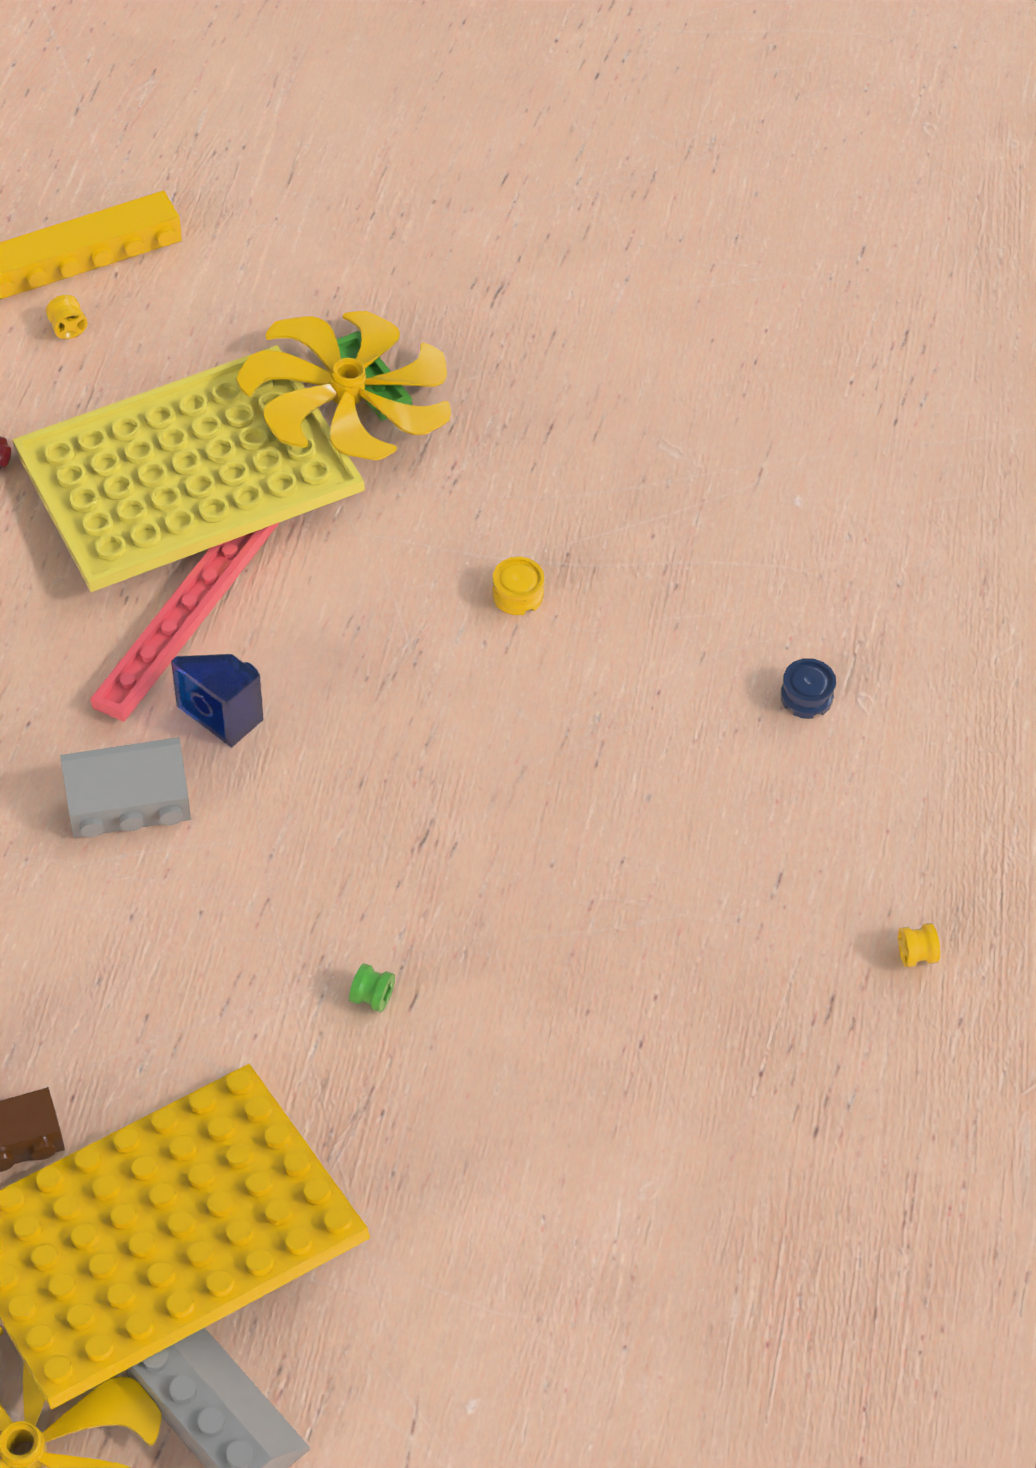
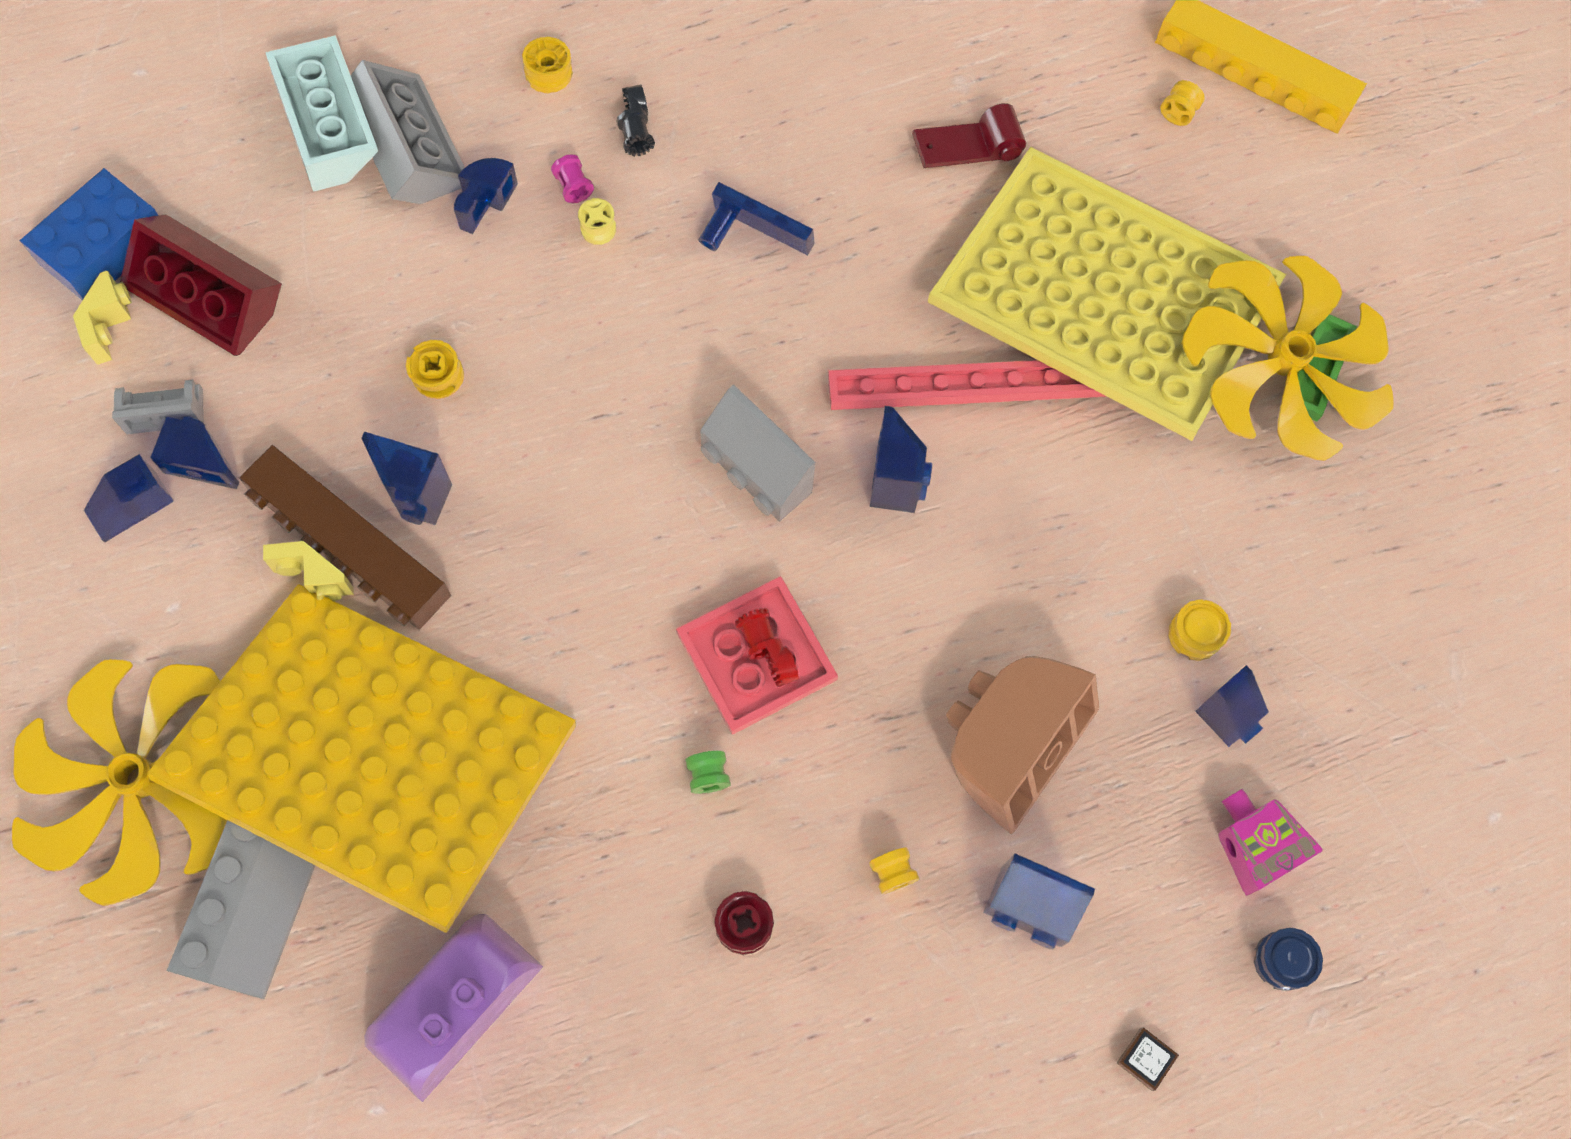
camera: 55 degrees right, 15 degrees up
none -> medium lavender hips [364,914,543,1102]
none -> coral plate [676,576,838,735]
none -> dark red wheel [714,891,774,955]
none -> red connector [735,608,799,687]
none -> yellow wheel [869,847,920,894]
none -> nougat hips [946,656,1099,834]
none -> clear blue slope [983,853,1096,949]
none -> tile [1117,1027,1179,1091]
none -> clear blue slope [1195,665,1269,747]
none -> dark pink torso [1218,789,1323,896]

